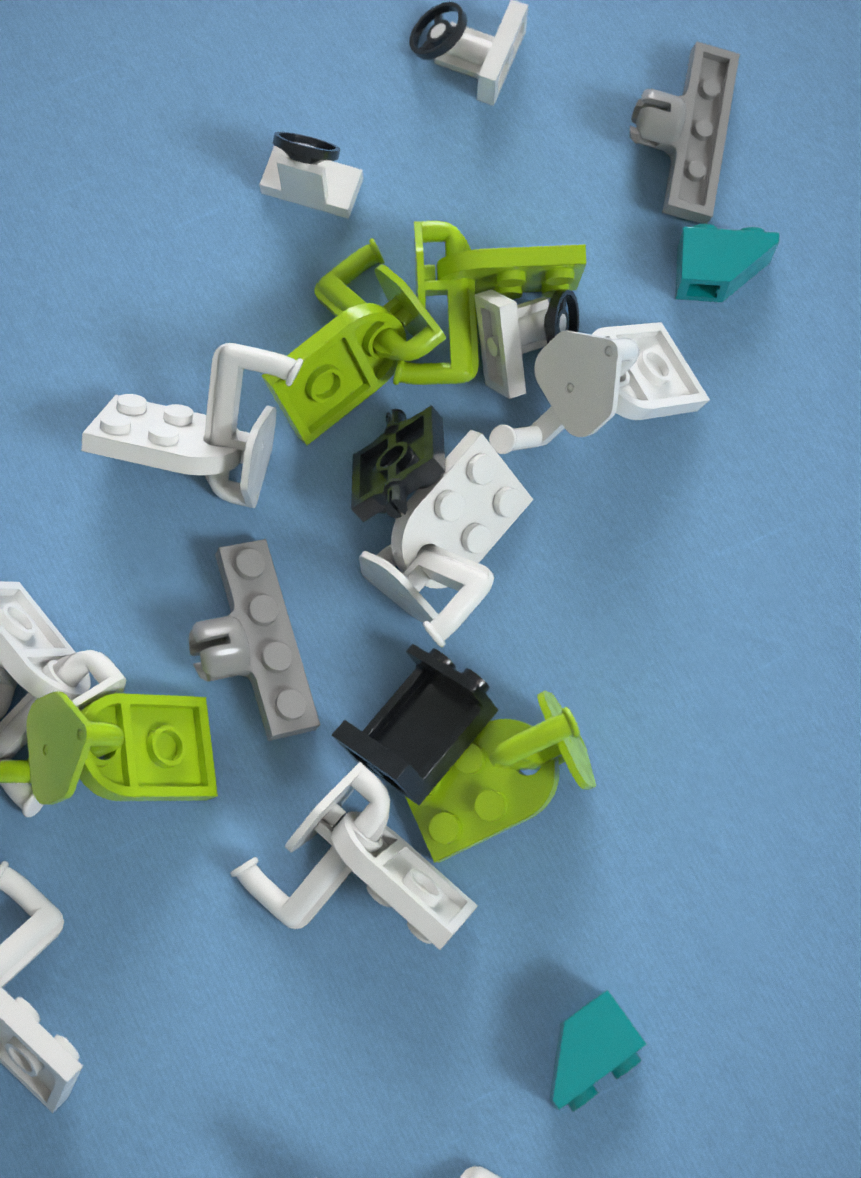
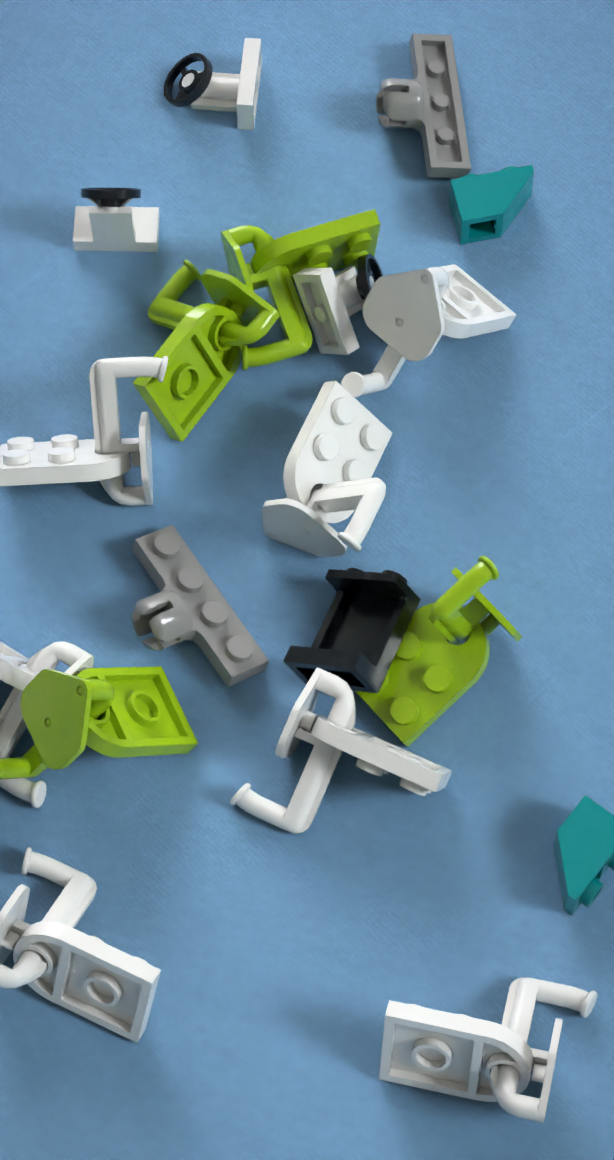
camera: 15 degrees left, 10 degrees down
black plate [351,405,446,522] -> none

